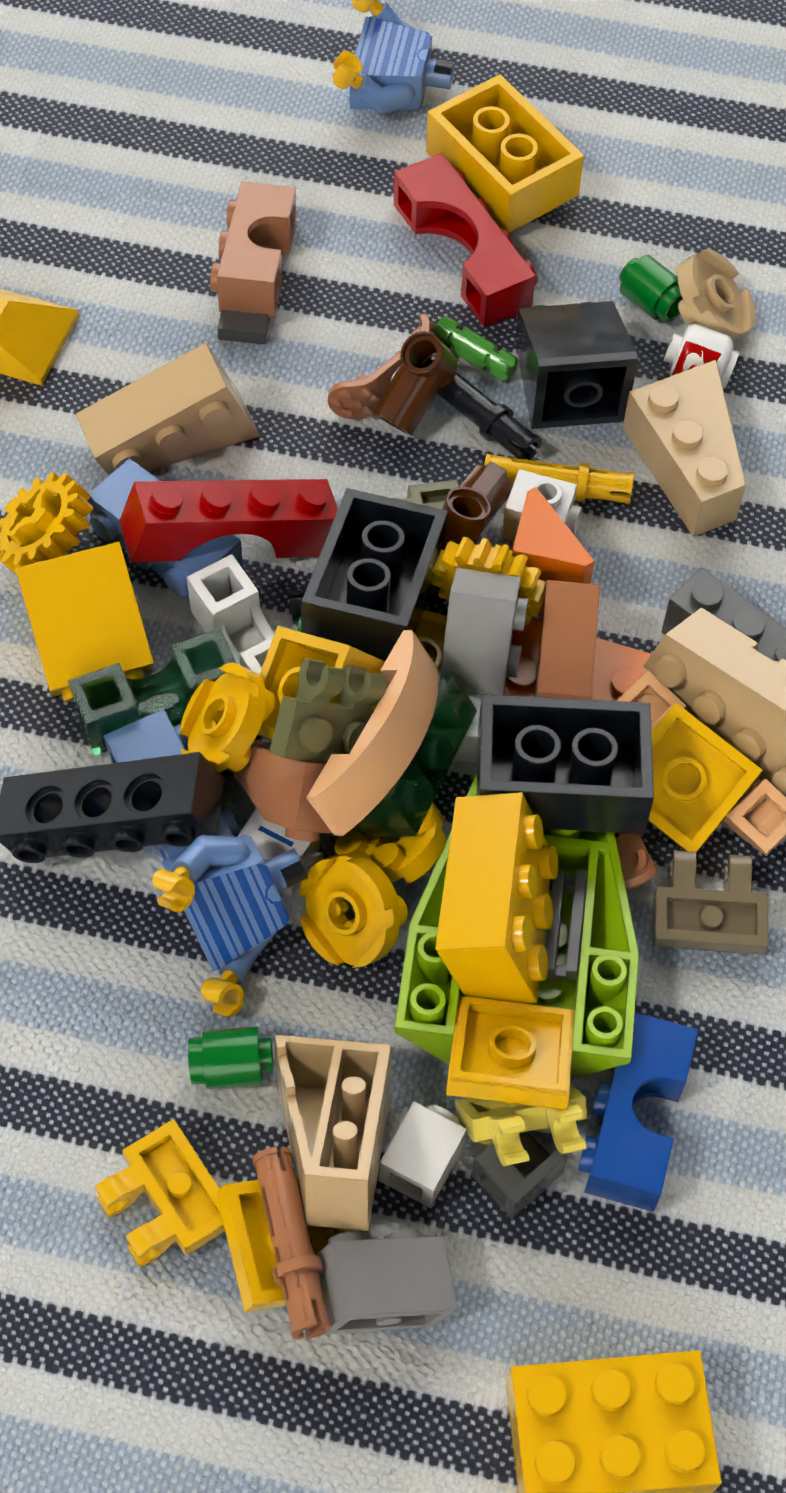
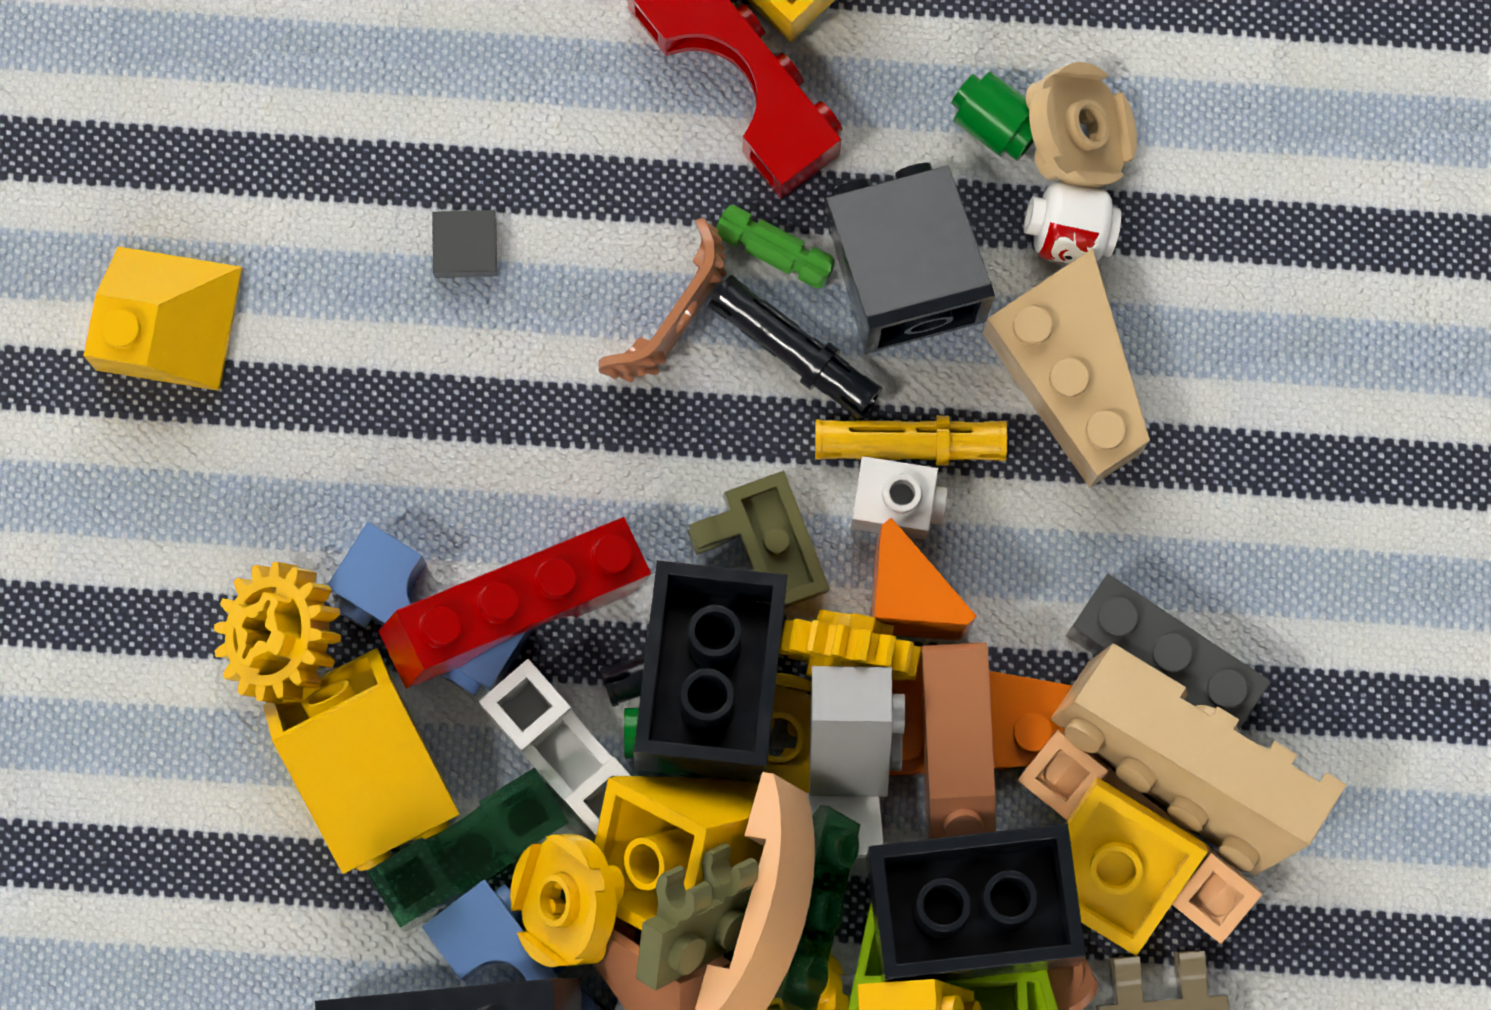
camera: 10 degrees left, 20 degrees up
tan wedge [76,342,260,475] -> none
nougat arch [210,181,296,318] -> none
reddish brown piece [373,331,457,436] -> none
reddish brown piece [442,462,513,550] -> none

